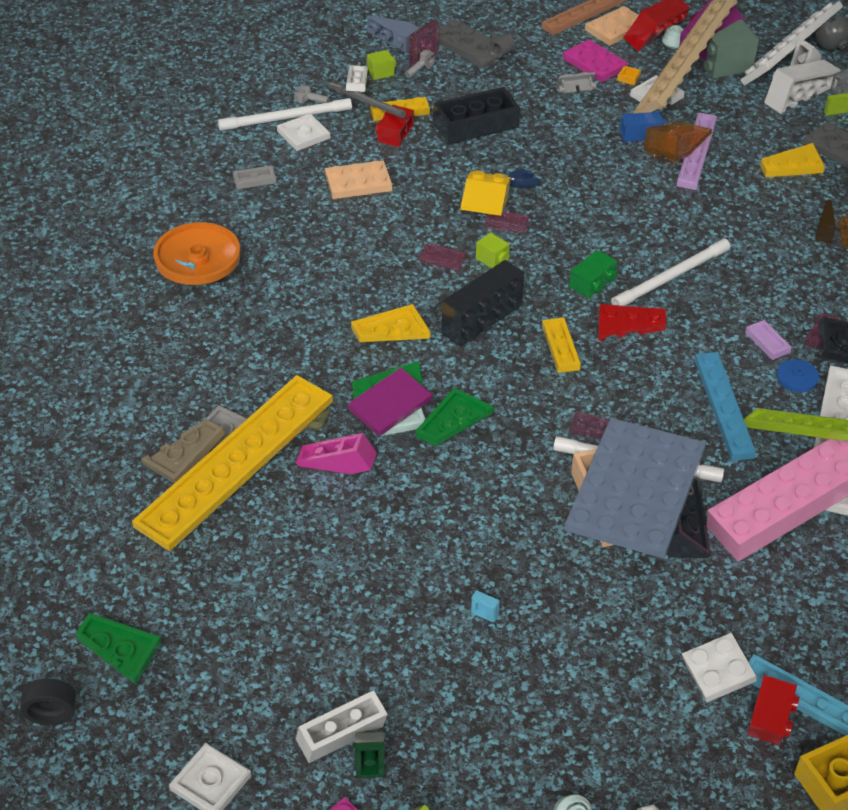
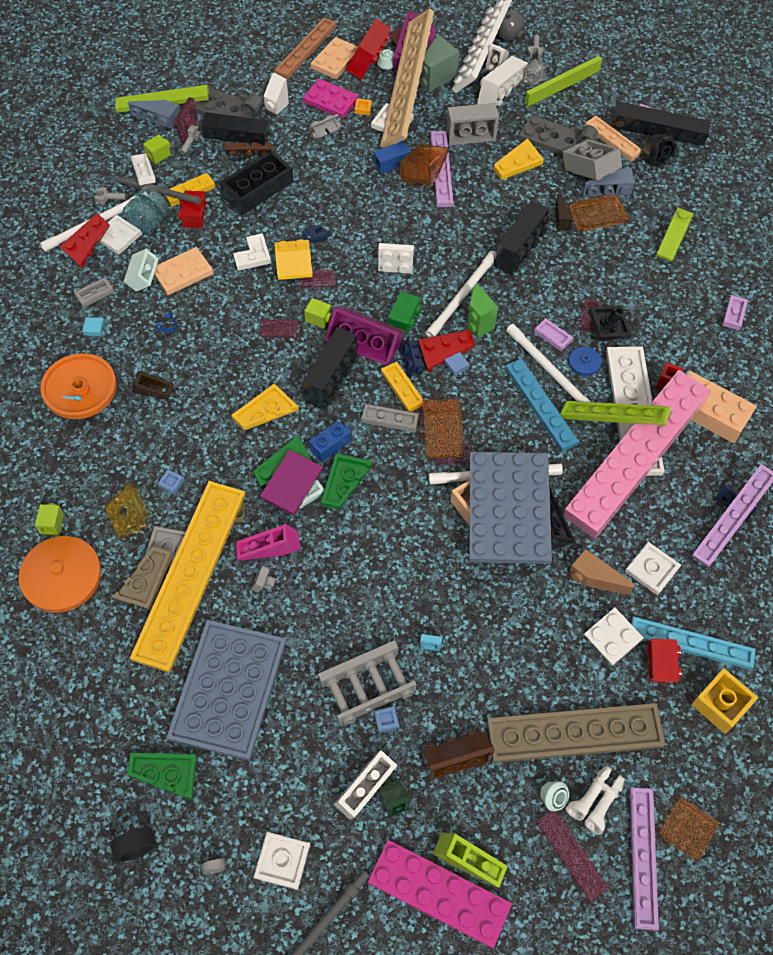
camera: 20 degrees left, 15 degrees up
none -> orange dish [19,536,101,613]
none -> lime brick [35,503,64,535]
none -> red wing [60,213,110,269]
none -> medium azure tile [82,317,104,336]
none -> clear yellow piece [104,484,149,539]
none -> lime tile [115,85,209,113]
none -> clear light blue wheel [123,187,170,233]
none -> light aqua brick [124,249,159,292]
none -> dark brown slope [132,371,174,400]
none -> blue piece [156,313,177,333]
none -> medium blue tile [157,470,185,495]
none -> sand blue plate [166,620,287,761]
none -> black brick [202,112,270,146]
none -> light grey tile [202,859,226,875]
none -> reddish brown wing [224,143,275,157]
none -> white plate [233,233,271,271]
none -> light grey tile [251,566,276,593]
none -> white slope [264,73,289,115]
none -> blue brick [309,420,351,463]
none -> light grey fence [318,640,416,725]
none -> magenta slope [324,306,405,366]
none -> light grey tile [361,404,419,432]
none -> medium blue tile [374,706,400,733]
none -> white plate [378,243,414,273]
none -> dark blue hinge [401,337,424,377]
none -> reddish brown slope [421,731,495,781]
none -> clear orange slope [422,399,464,458]
none -> medium blue tile [444,352,470,376]
none -> light grey brick [446,103,499,145]
none -> bright green slope [467,283,498,338]
none -> dark tan plate [487,703,665,763]
none -> black brick [495,200,549,276]
none -> white piece [506,324,591,402]
none -> medium nougat slope [569,549,635,595]
none -> white tile [625,542,681,596]

